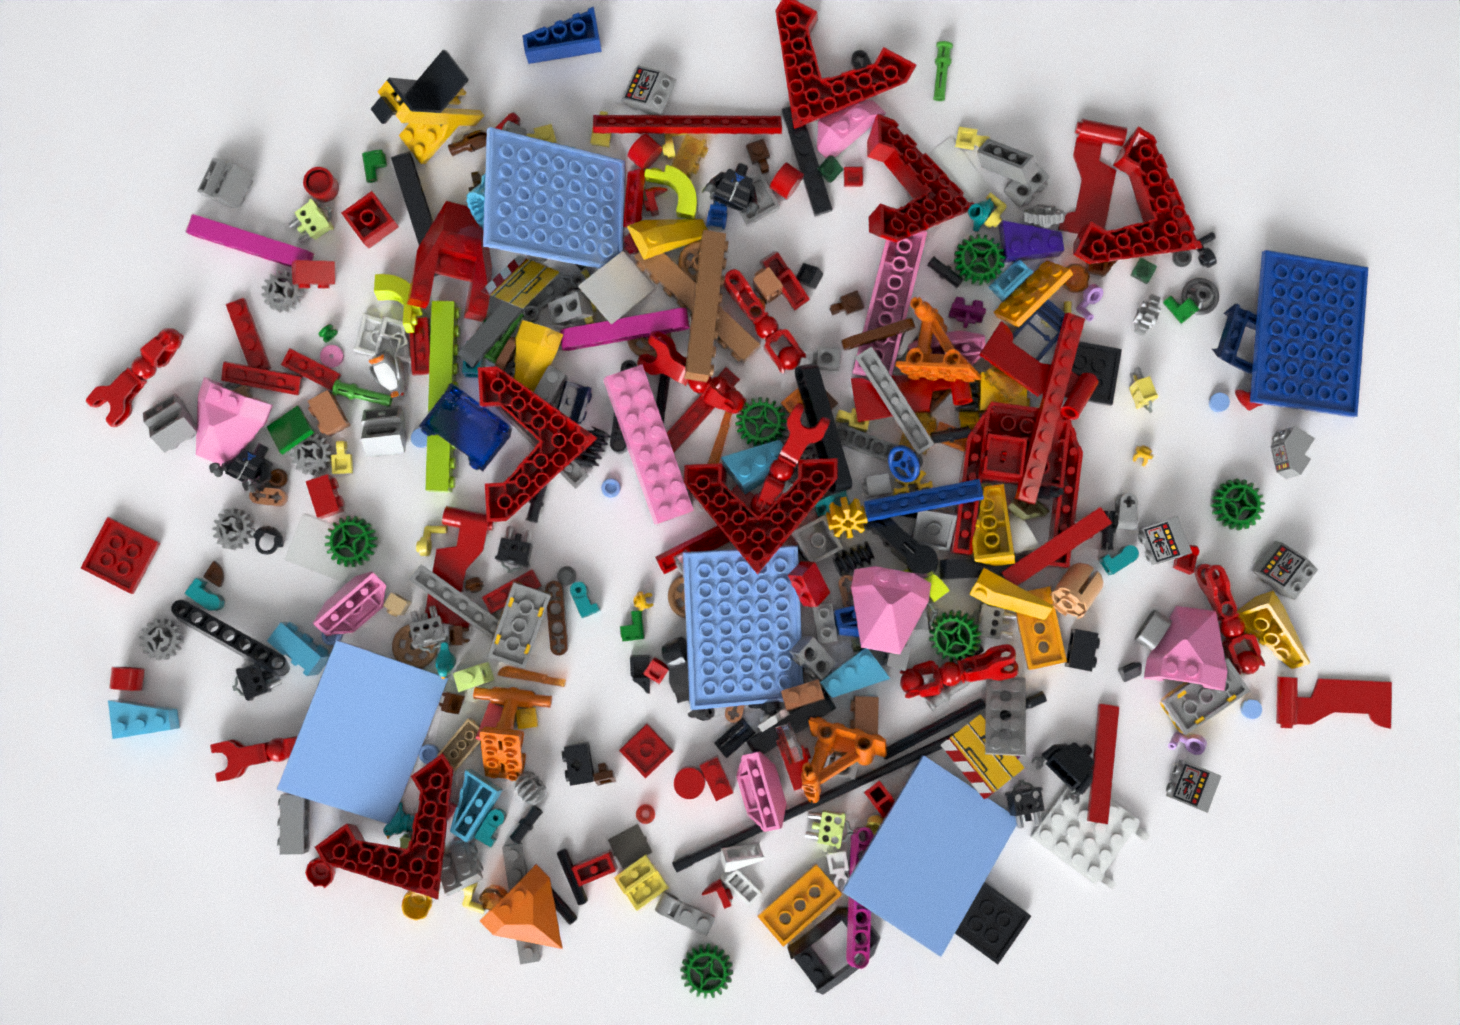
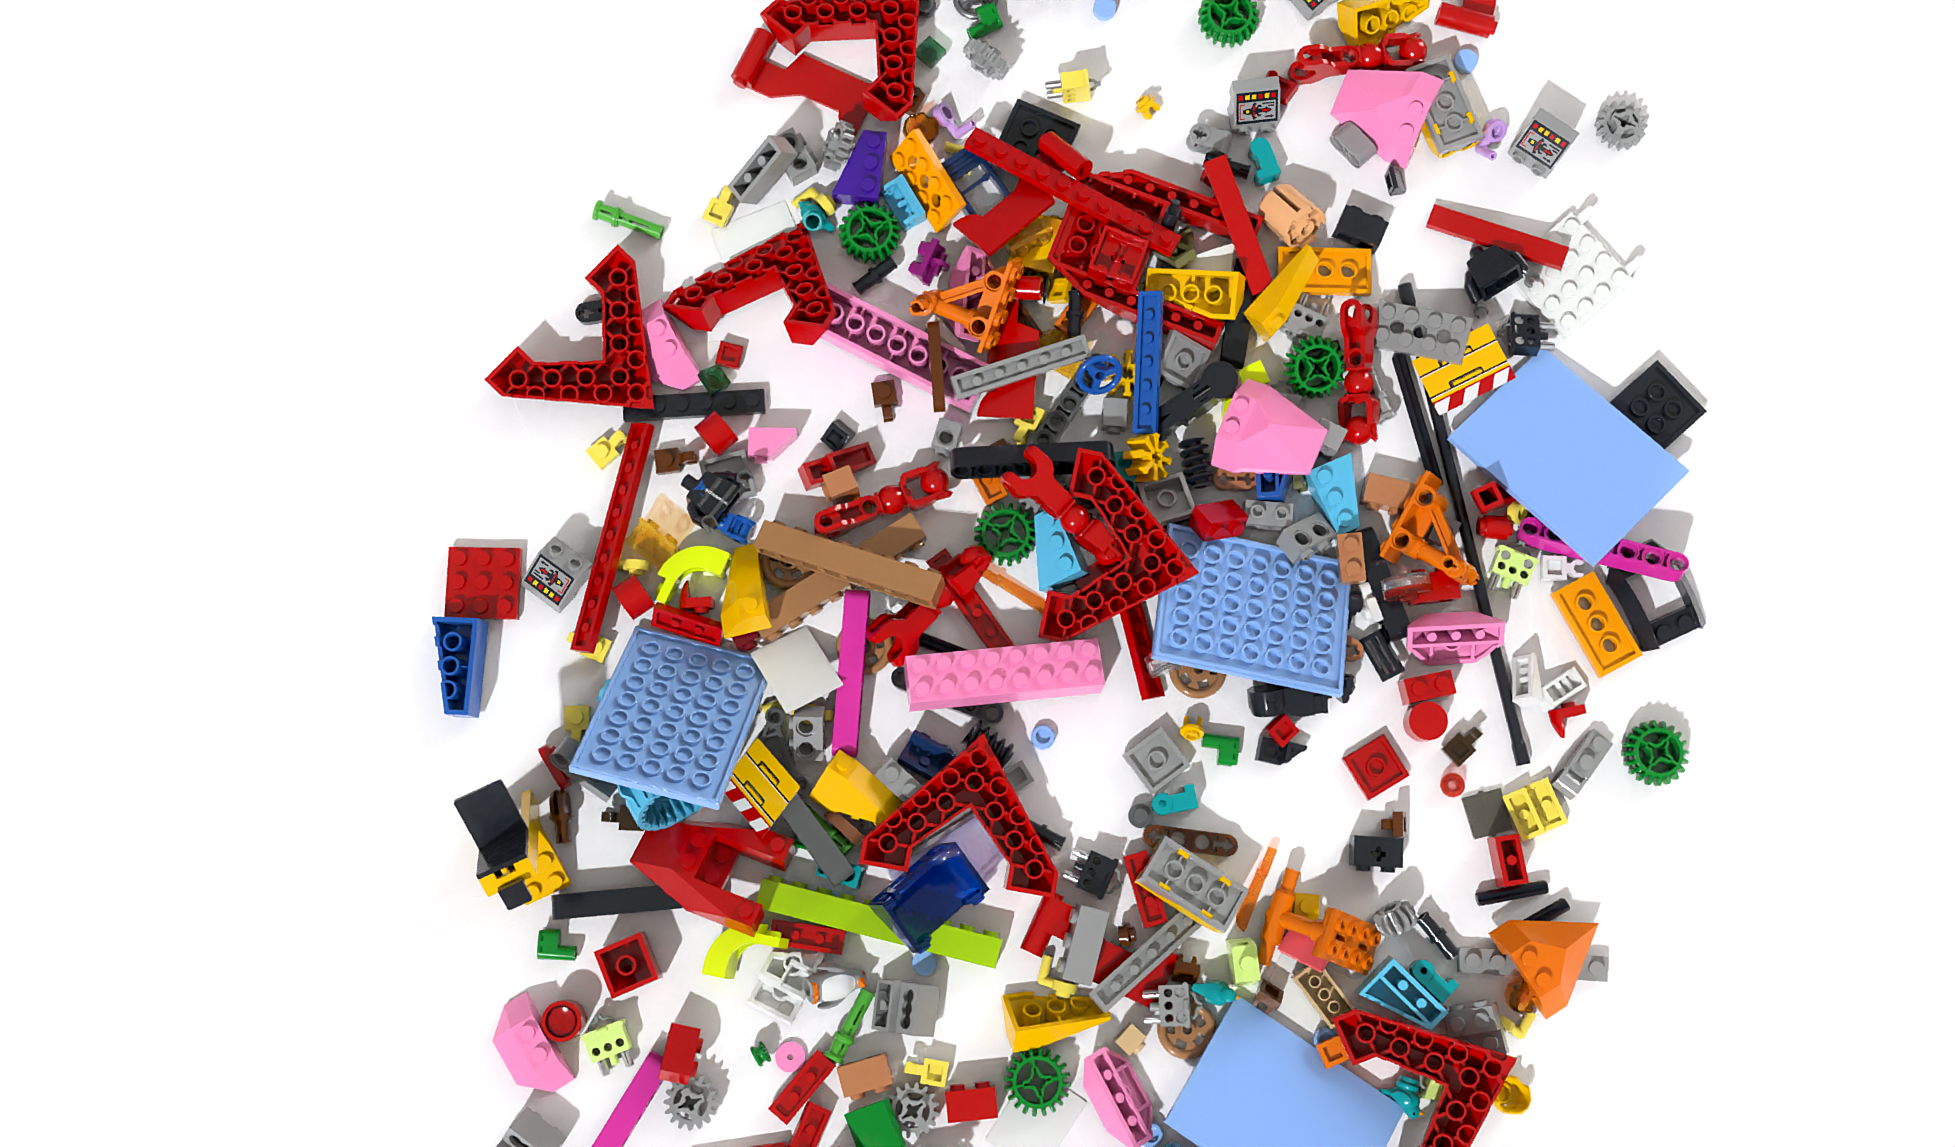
camera: 85 degrees left, 5 degrees down
none -> red plate [444,547,523,620]
none -> bright pink wedge [492,992,575,1092]
none -> light yellow plate [586,429,627,470]
none -> bright pink slope [748,427,798,464]
none -> yellow wedge [1001,991,1111,1053]
none -> light grey brick [1056,904,1110,986]
none -> light grey plate [1122,727,1191,795]
none -> orange plate [1315,1035,1349,1069]
none -> dark brown plate [1440,726,1484,767]
none -> red brick [1476,515,1513,540]
none -> light grey gear [1594,100,1648,151]

